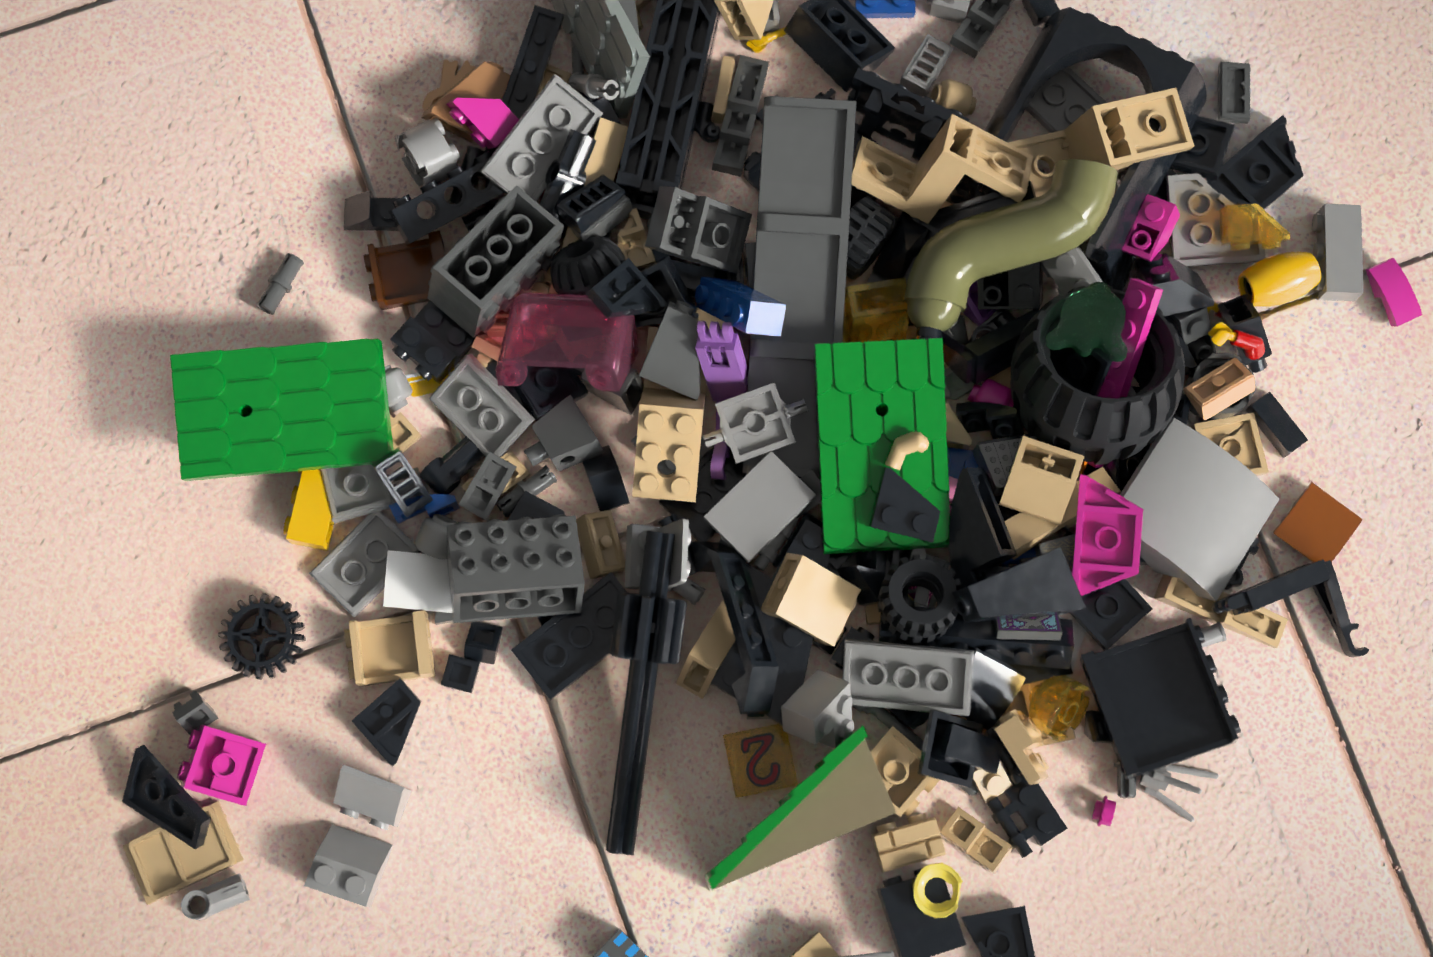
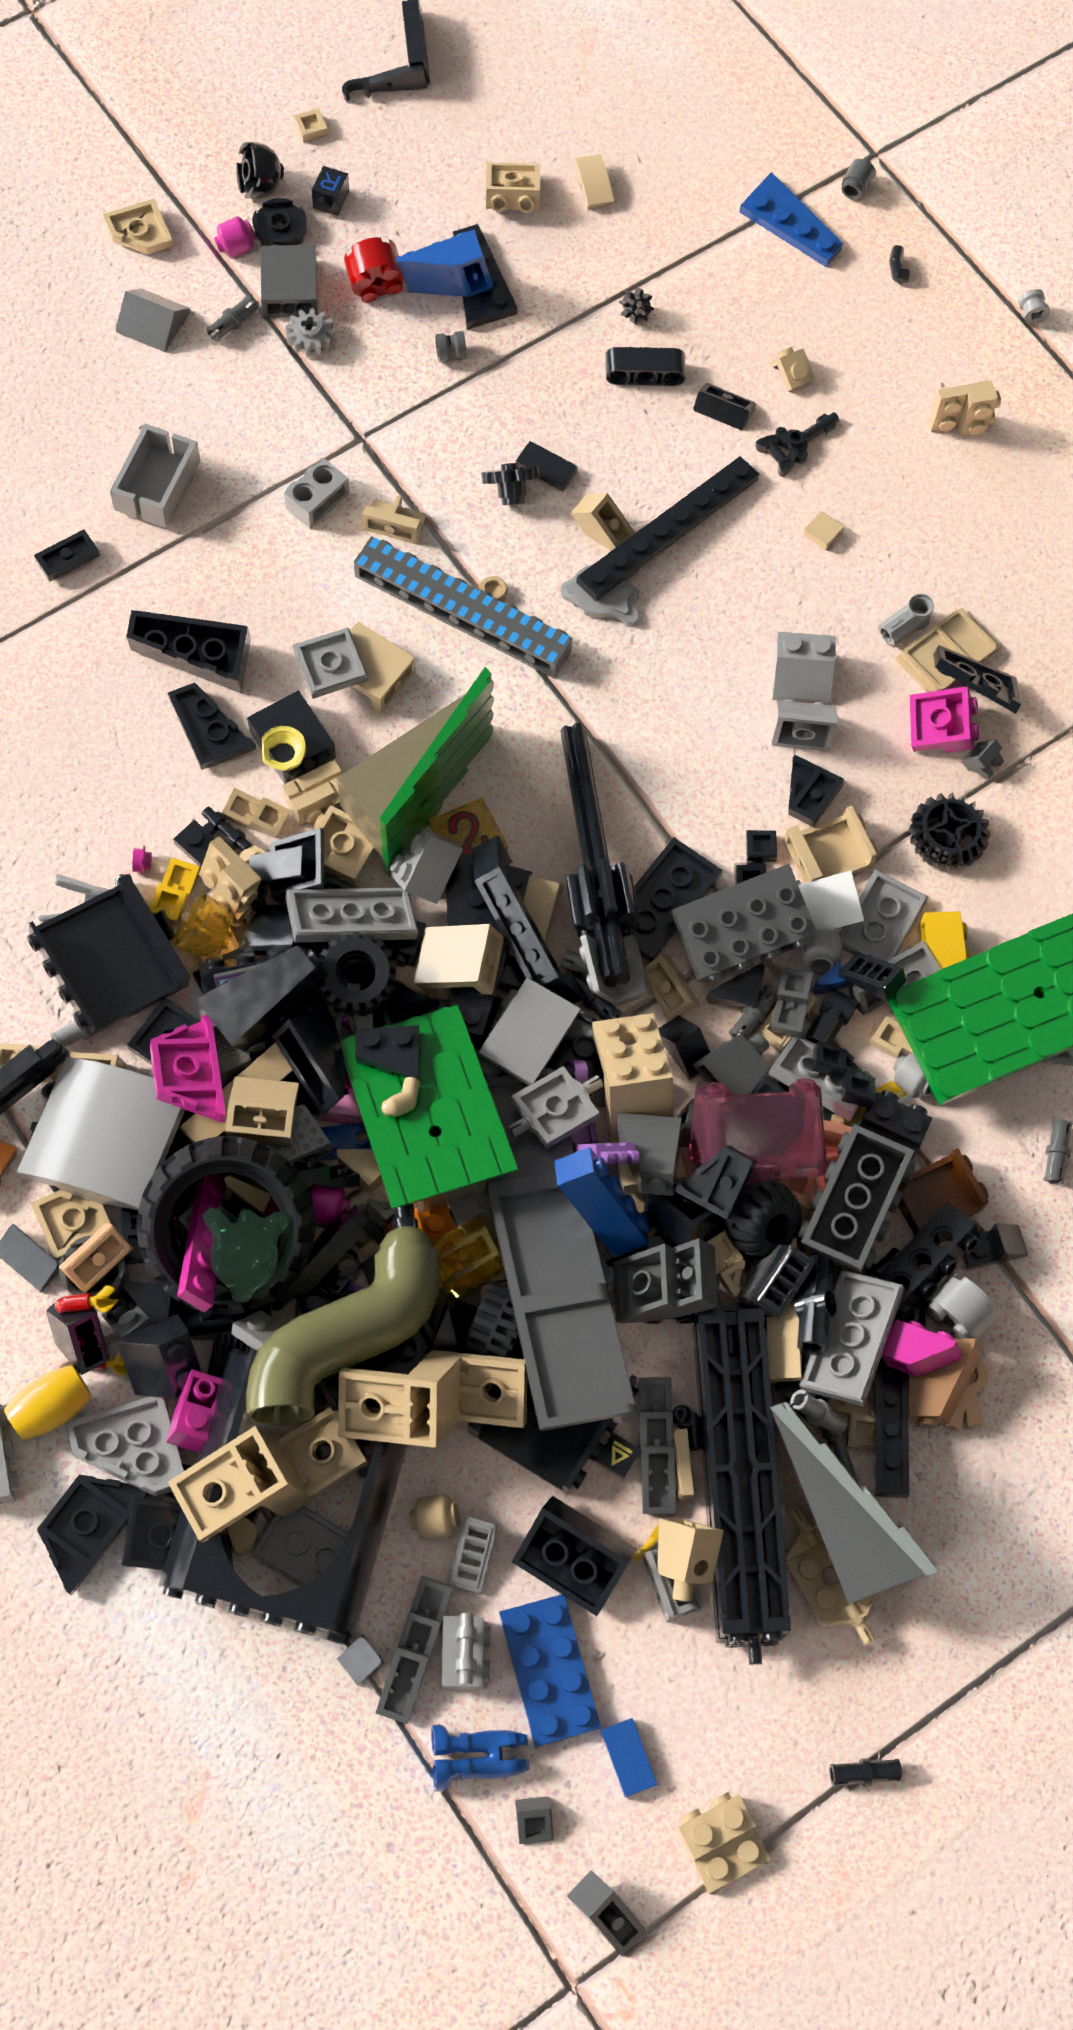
camera: 165 degrees right, 10 degrees down
black piece [847,68,969,161] -> none
dark grey plate [1218,62,1250,124] -> none
clear yellow slope [1220,204,1290,251] -> none
none -> yellow slope [150,857,201,922]
none -> black tile [812,1042,875,1109]

